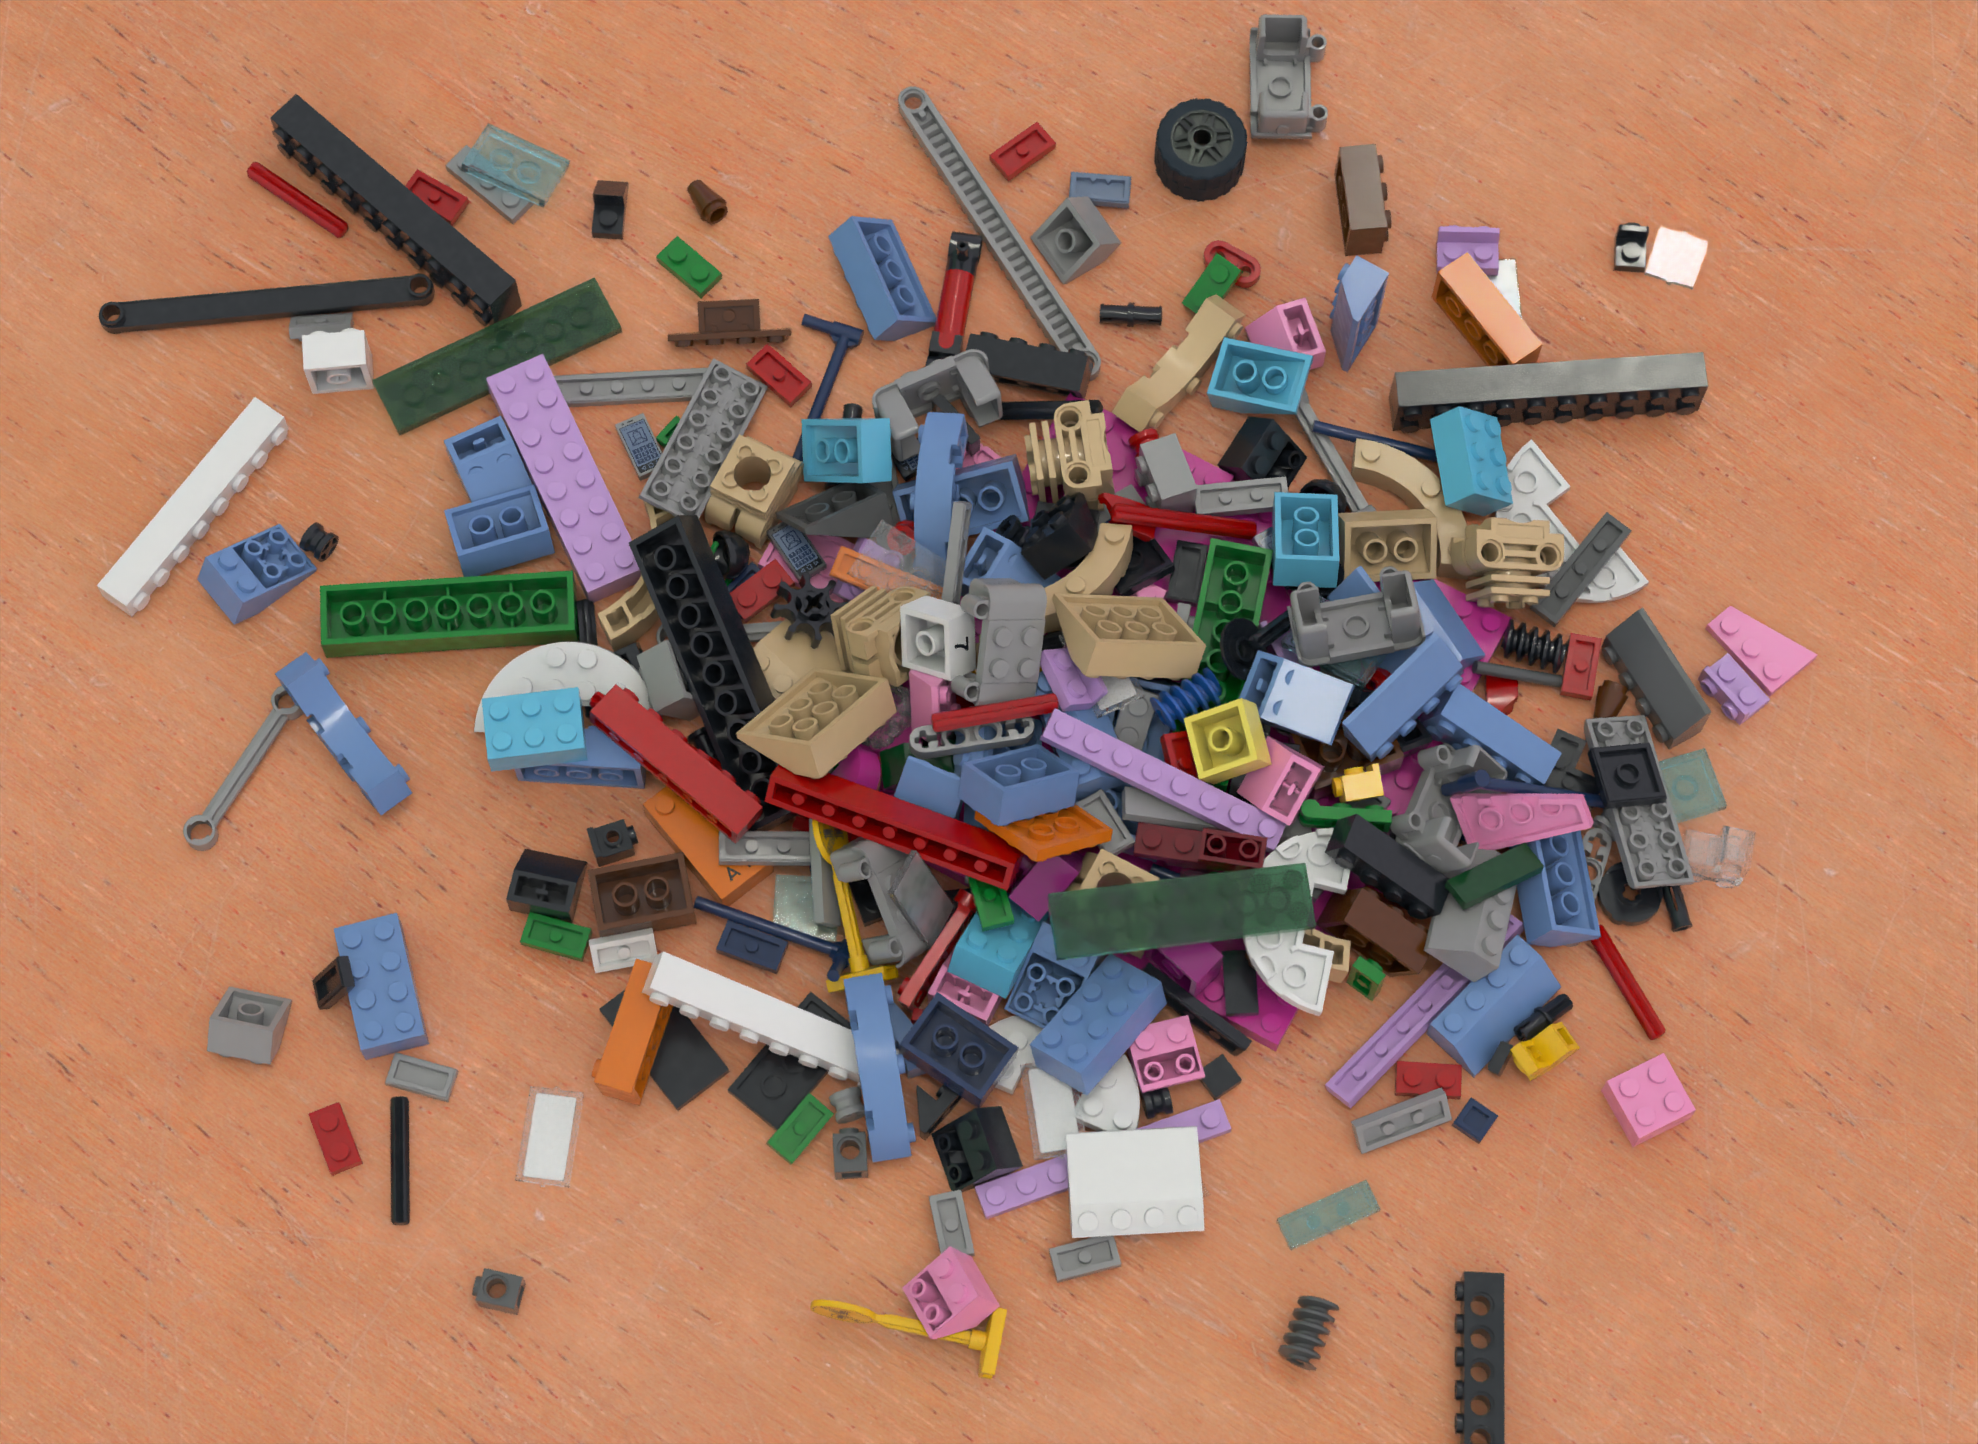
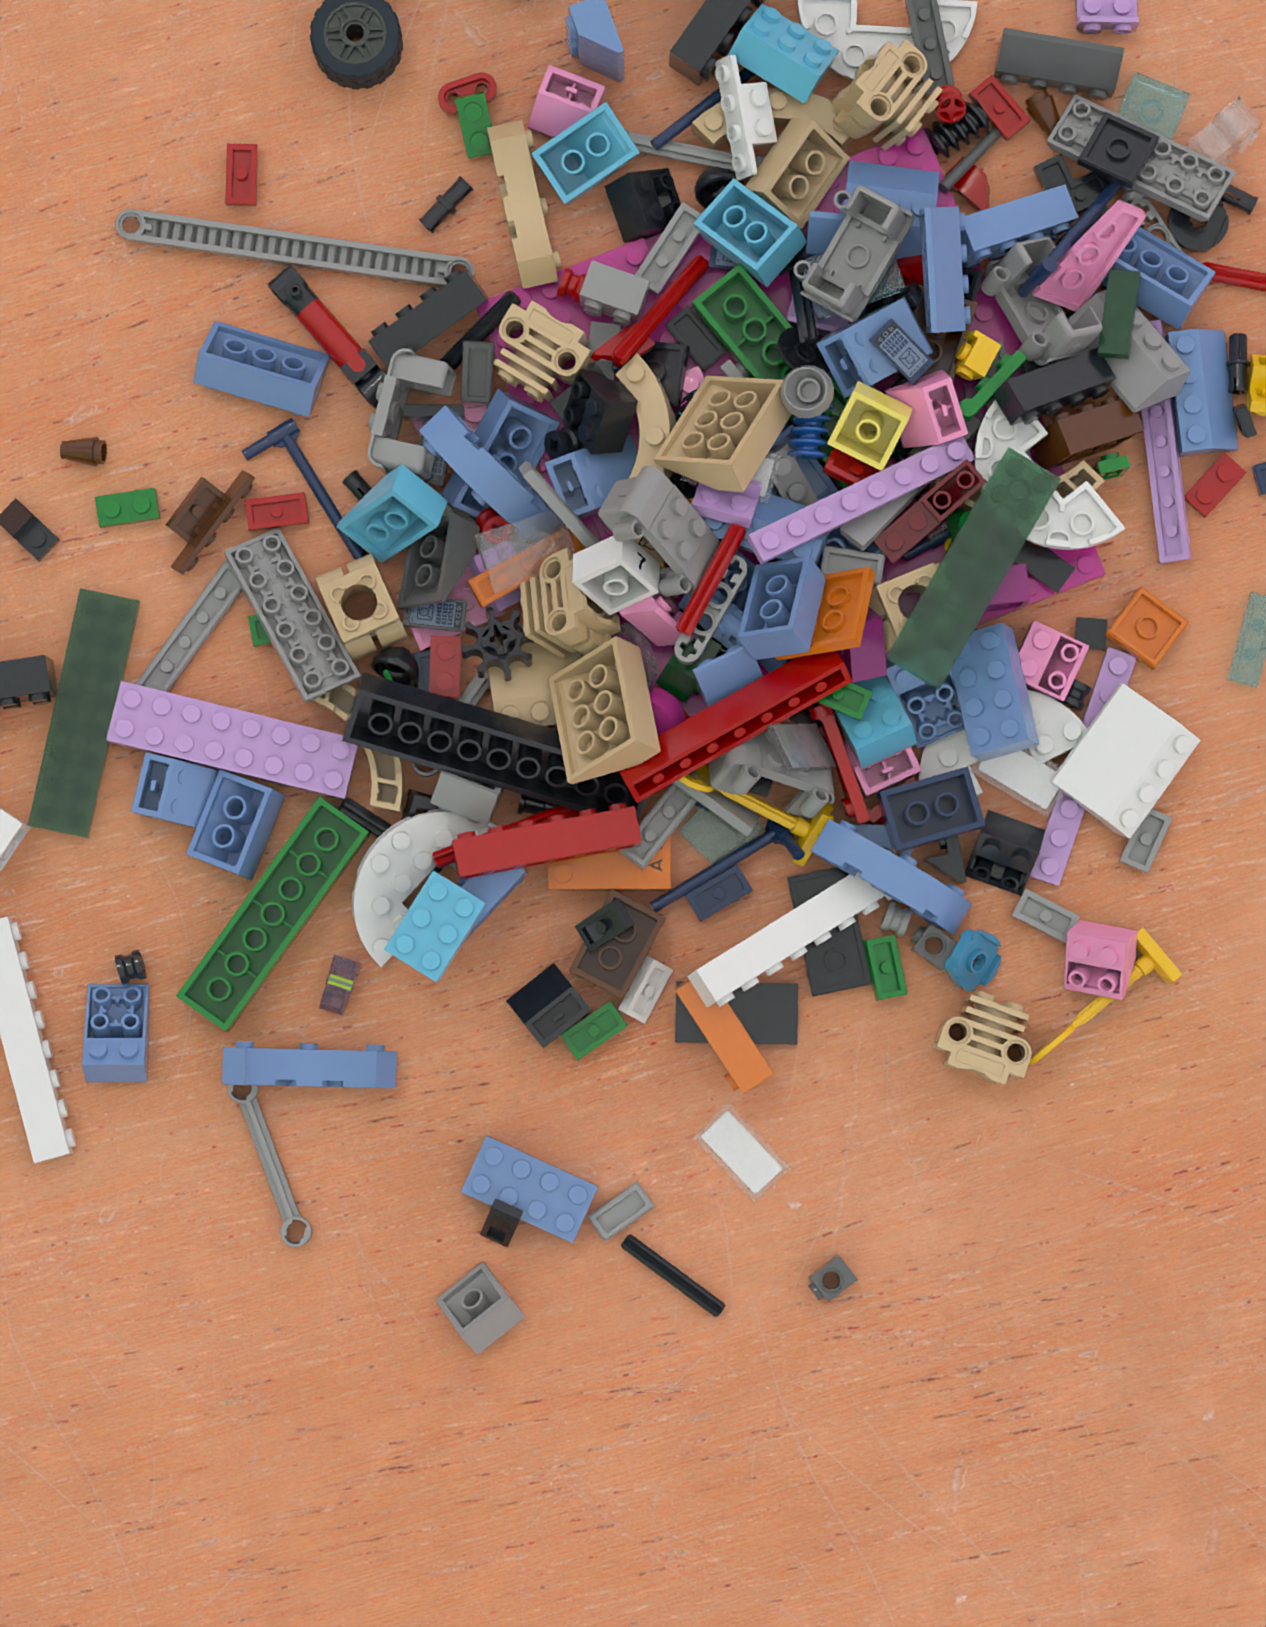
camera: 50 degrees left, 15 degrees up
red plate [308,1102,363,1176] -> none
black brick [587,819,638,867] -> none
tile [615,413,662,481] -> none
light grey slope [1030,196,1121,284] -> none
sand blue plate [1069,172,1131,208] -> none
black tile [1140,962,1252,1056] -> none
light grey plate [1351,1087,1452,1154] -> none
none -> leg [319,954,362,1016]
none -> dark grey tile [461,340,494,403]
none -> black slope [575,898,635,952]
none -> white bracket [715,55,778,181]
none -> light grey hat [780,365,834,418]
none -> tile [868,318,935,384]
none -> tan piece [932,991,1032,1085]
none -> red wheel [935,85,966,123]
none -> dark azure plate [945,929,1001,991]
none -> orange plate [1104,586,1189,670]

